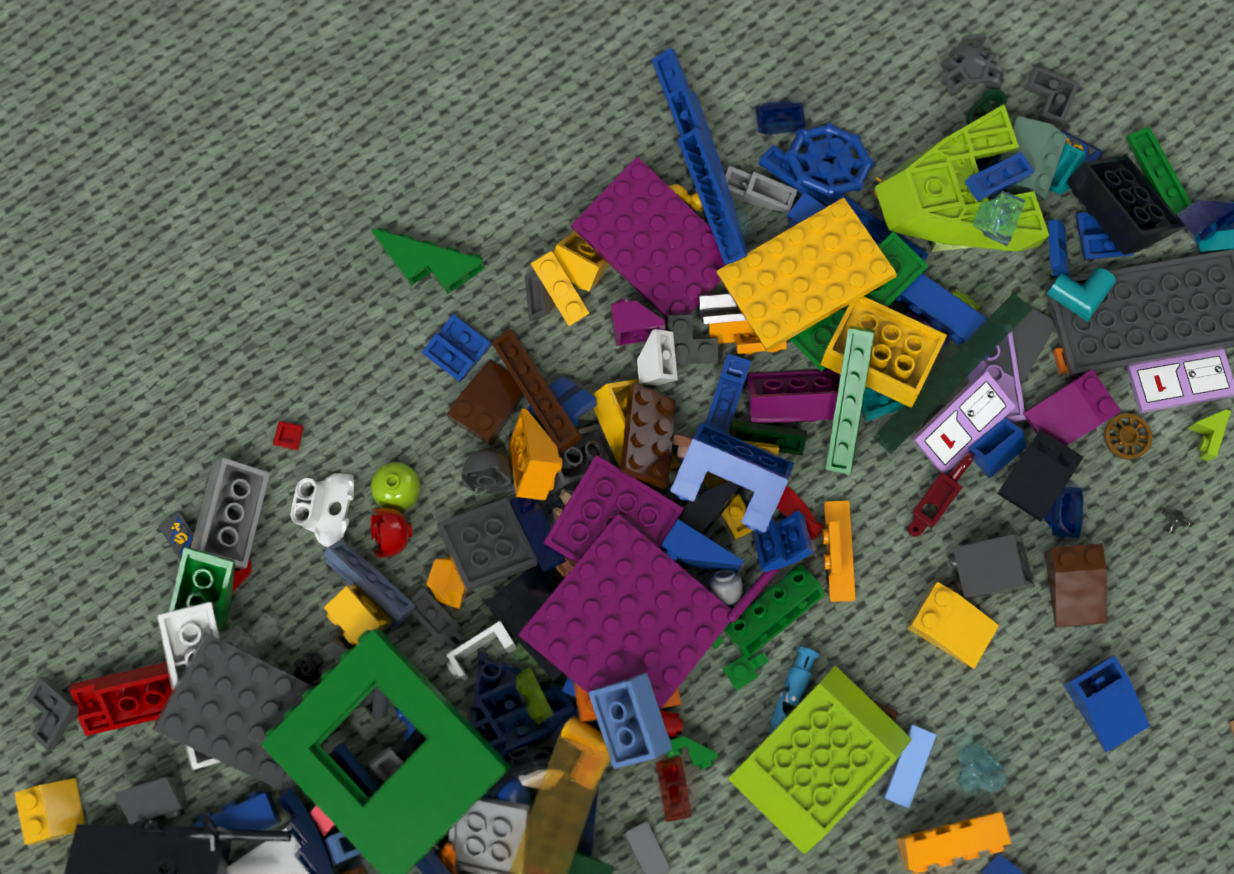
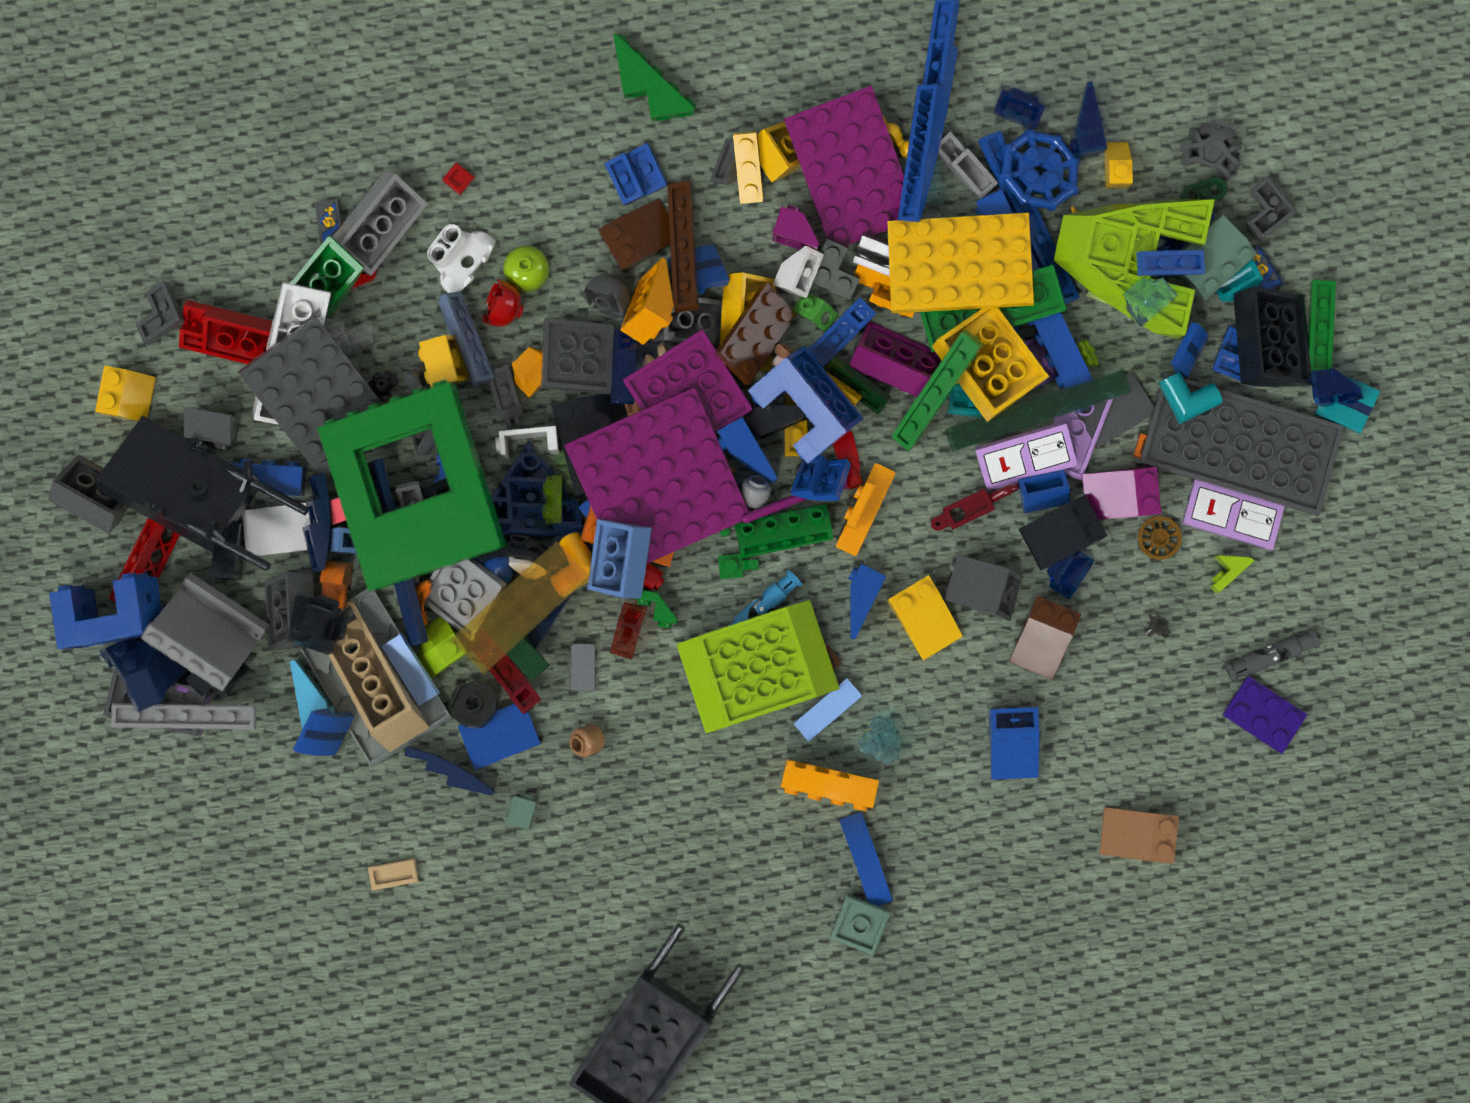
camera: 20 degrees right, 10 degrees up
none -> bright green bracket [793,293,838,332]
none -> blue slope [848,564,886,640]
none -> clear blue slope [1070,81,1108,158]
none -> yellow slope [1104,142,1133,189]

